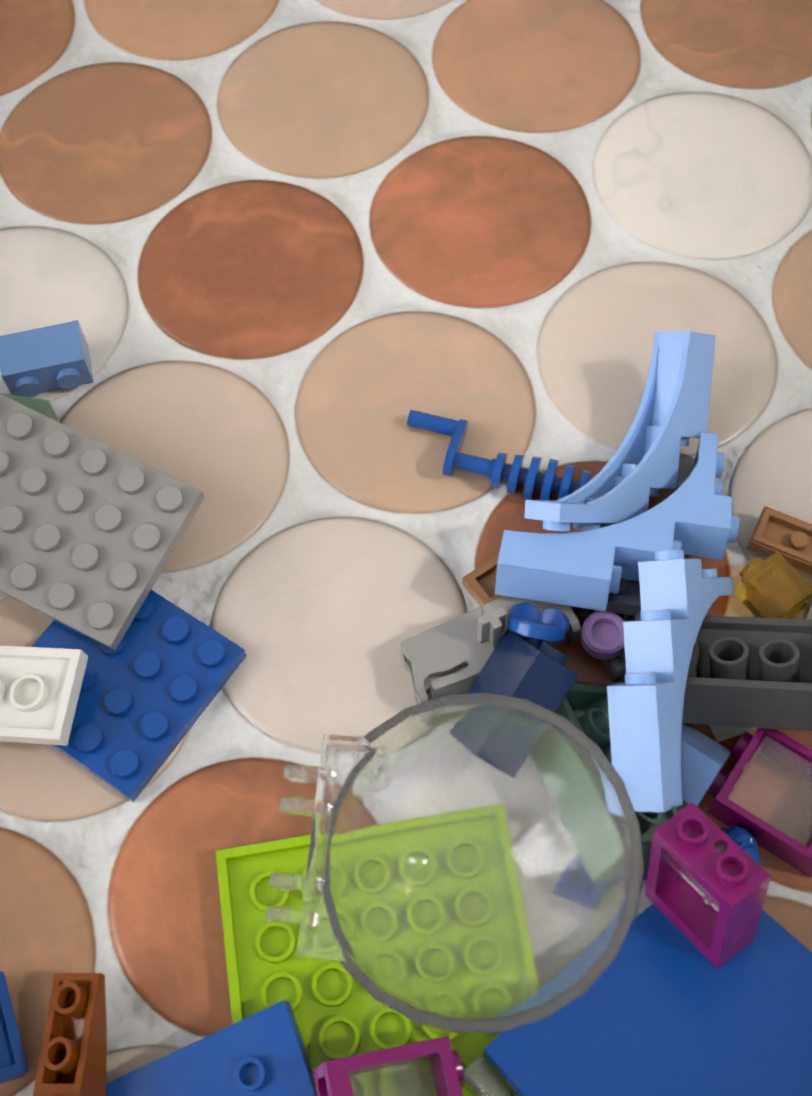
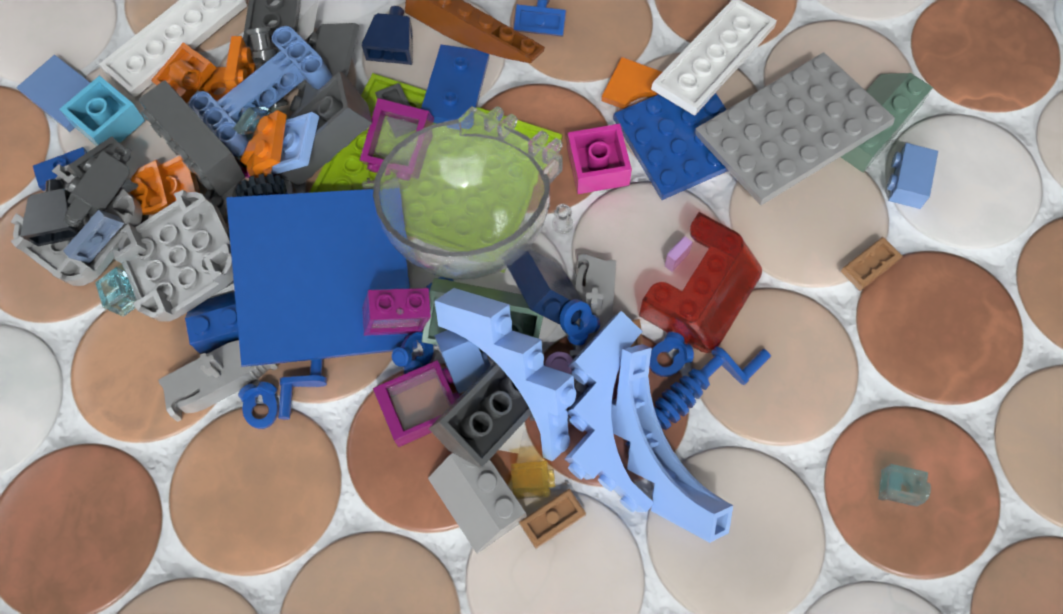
camera: 120 degrees right, 5 degrees up
none -> dark pink brick [567,124,632,194]
none -> orange tile [601,57,662,109]
none -> clear red windscreen [639,212,762,353]
none -> blue piece [649,332,694,377]
none -> lavender tile [665,236,693,272]
none -> medium nougat plate [841,237,903,291]
none -> clear light blue brick [878,464,931,507]

